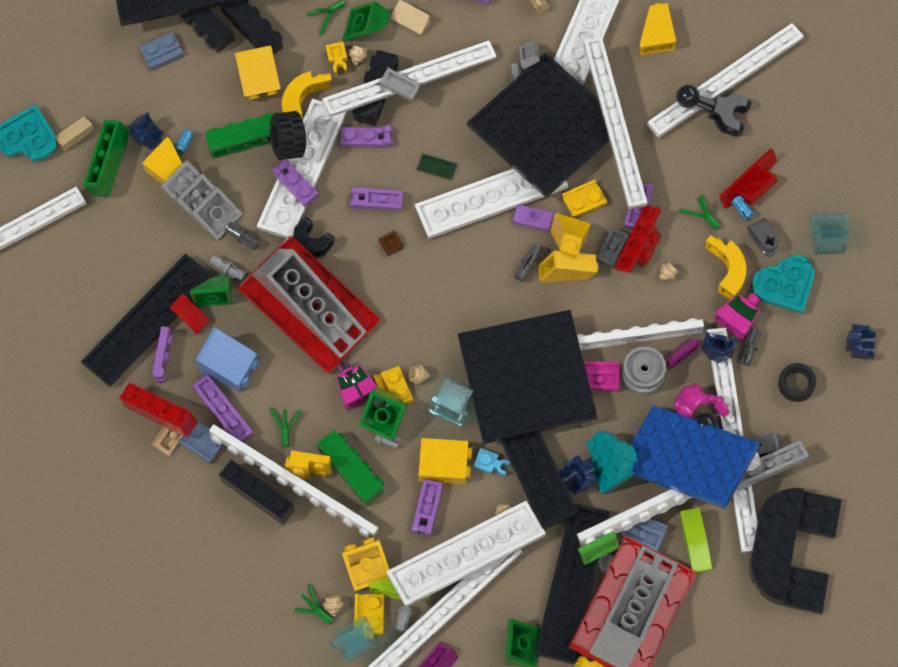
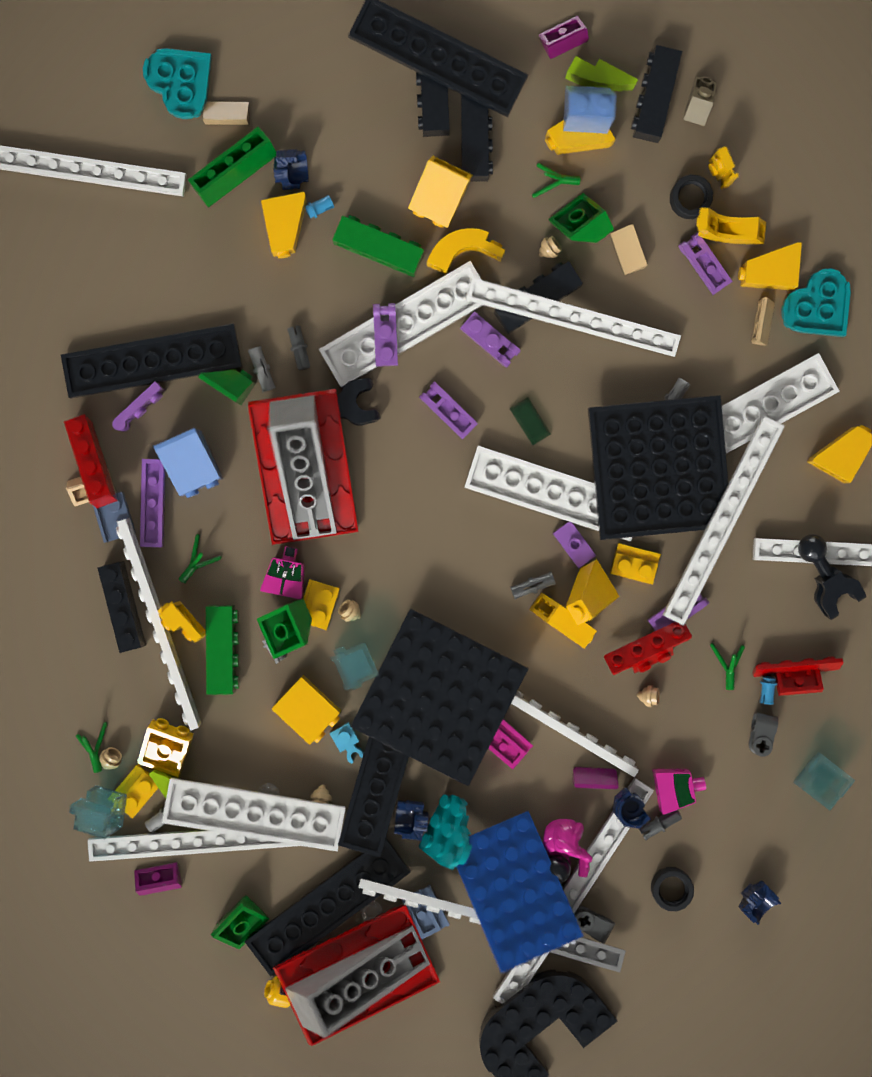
camera: 30 degrees right, 20 degrees up
sand blue plate [140,32,184,71] -> none
light grey slope [160,160,243,240] -> none
red tile [169,294,210,334] -> none
black tyre [270,111,306,160] -> none
yellow plate [325,42,347,75] -> none
reddish brown tile [378,231,404,257] -> none
light grey tile [379,68,420,102] -> none
medium lavender plate [411,479,443,537] -> none
light grey tile [519,40,540,69] -> none
bright green tile [578,531,620,565] -> none
dark grey plate [596,227,629,269] -> none
light grey wheel [622,347,666,395] -> none
lime slope [679,507,712,573] -> none
yellow arch [705,235,746,300] -> none
teal plate [752,255,815,314] -> none

